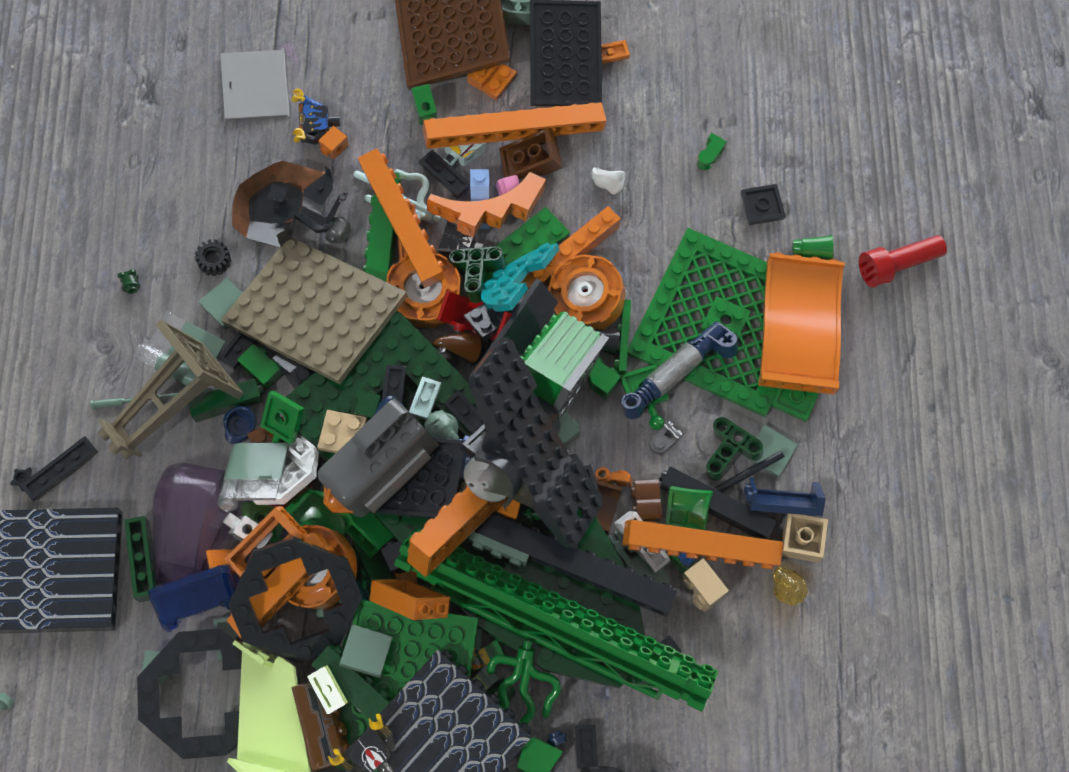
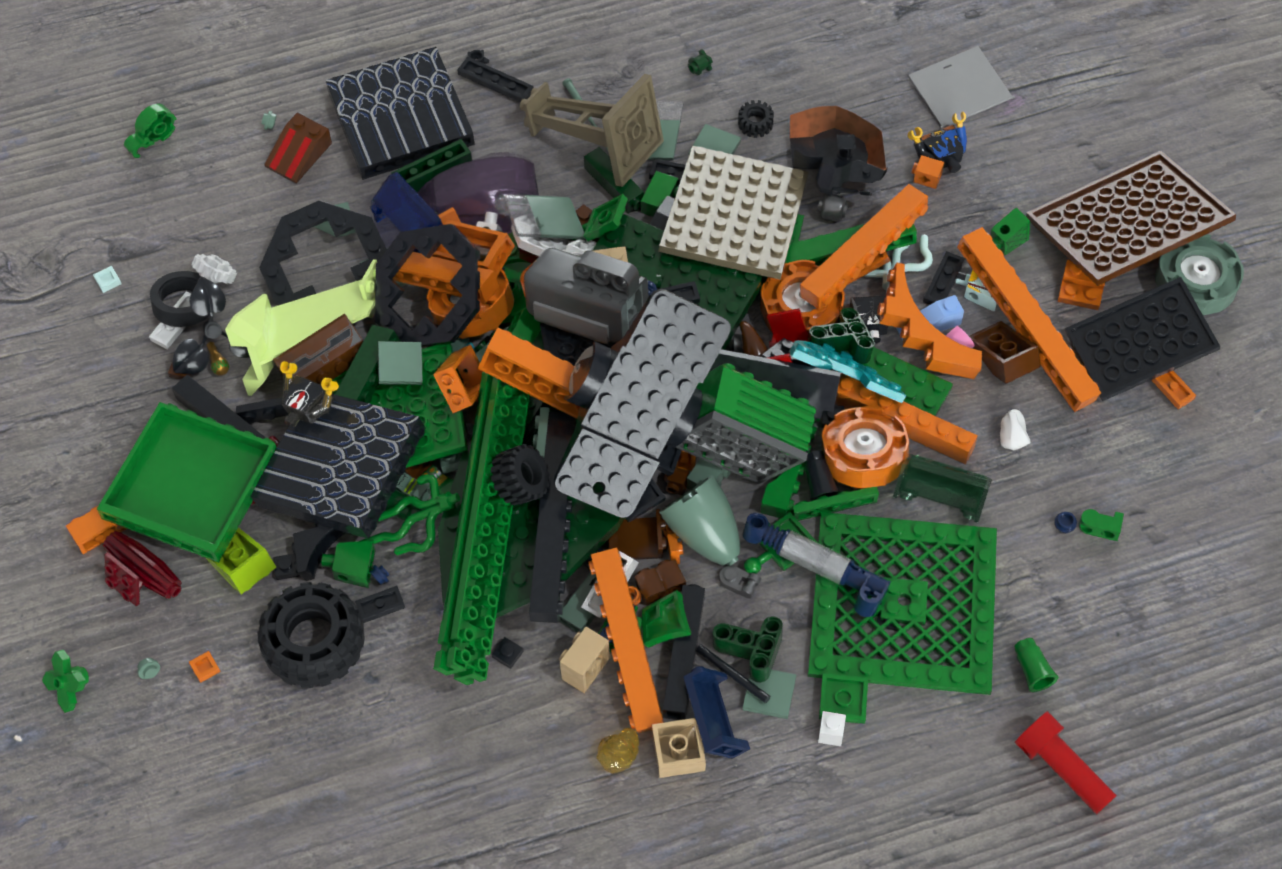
camera: 75 degrees right, 10 degrees down
dark blue hair [223,405,256,444] -> none
plate [307,665,348,714] -> none
black plate [740,184,786,226] -> none
orange panel [758,252,845,395] -> none
none -> reddish brown slope [264,112,332,184]
none -> black tyre [491,444,550,506]
none -> sand green cylinder [659,476,740,566]
none -> white brick [818,711,846,746]
none -> clear green windscreen [893,454,992,523]
none -> dark blue plate [1054,512,1077,533]

